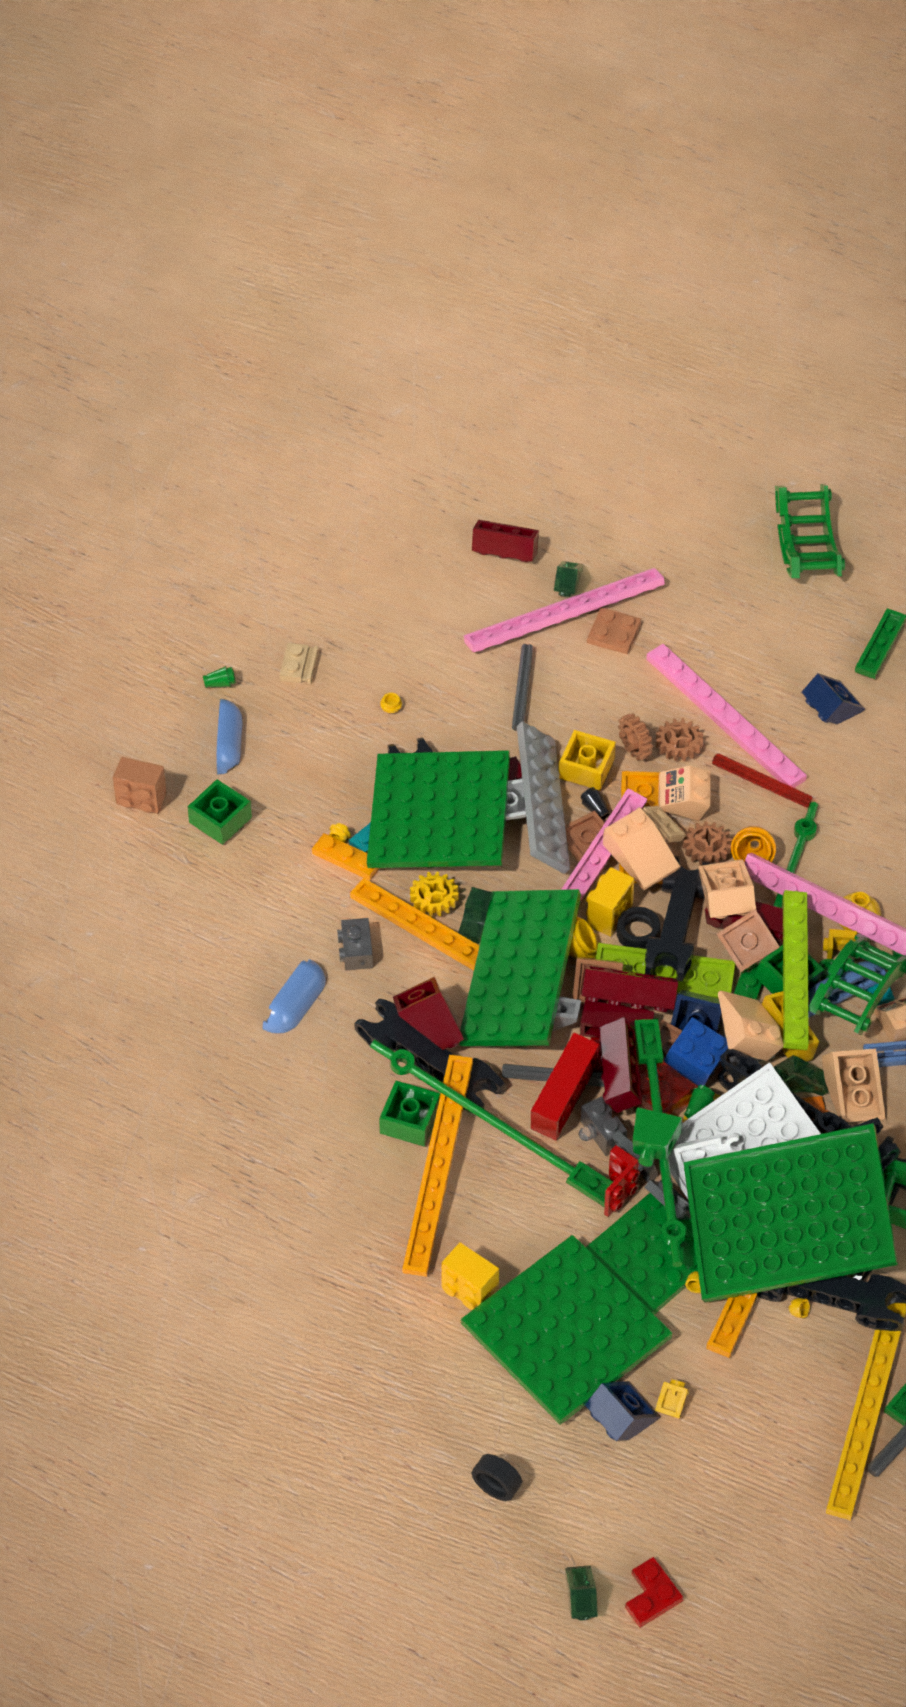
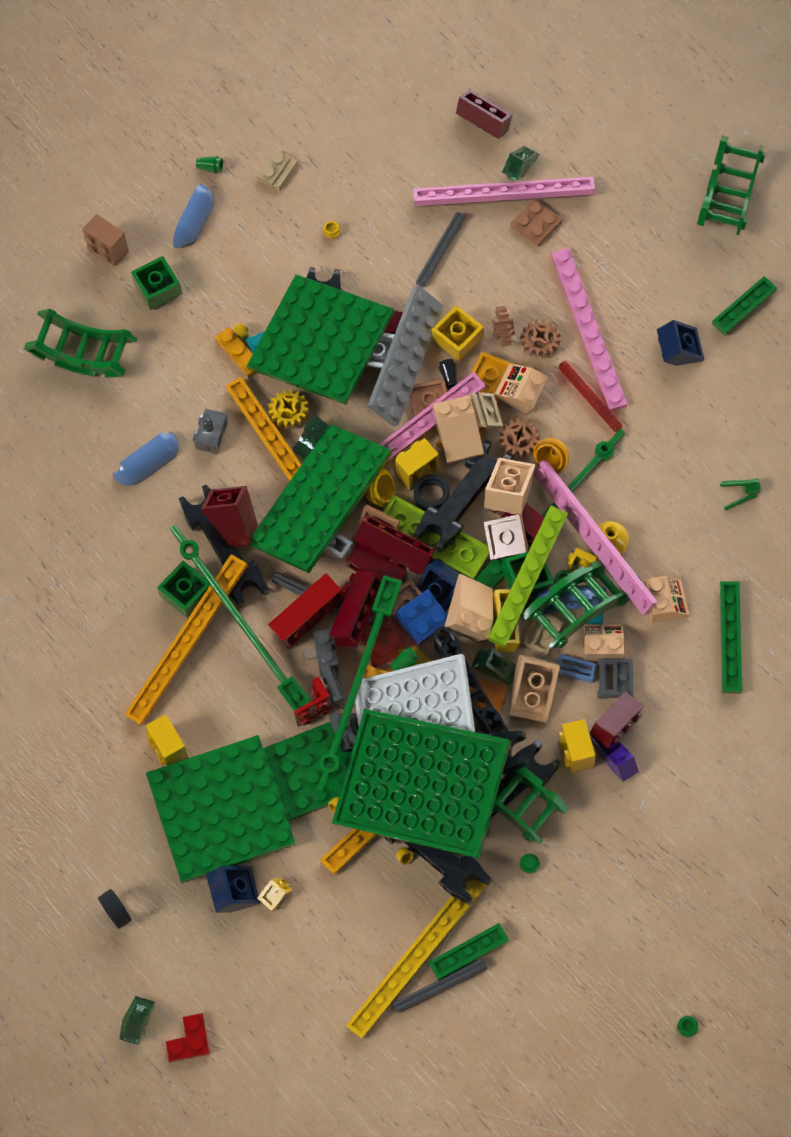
camera: 25 degrees right, 15 degrees up
green torso [633,1107,682,1167] -> none
white plate [673,1134,743,1171] -> none
none -> green fence [24,309,137,378]
none -> tan plate [521,613,564,657]

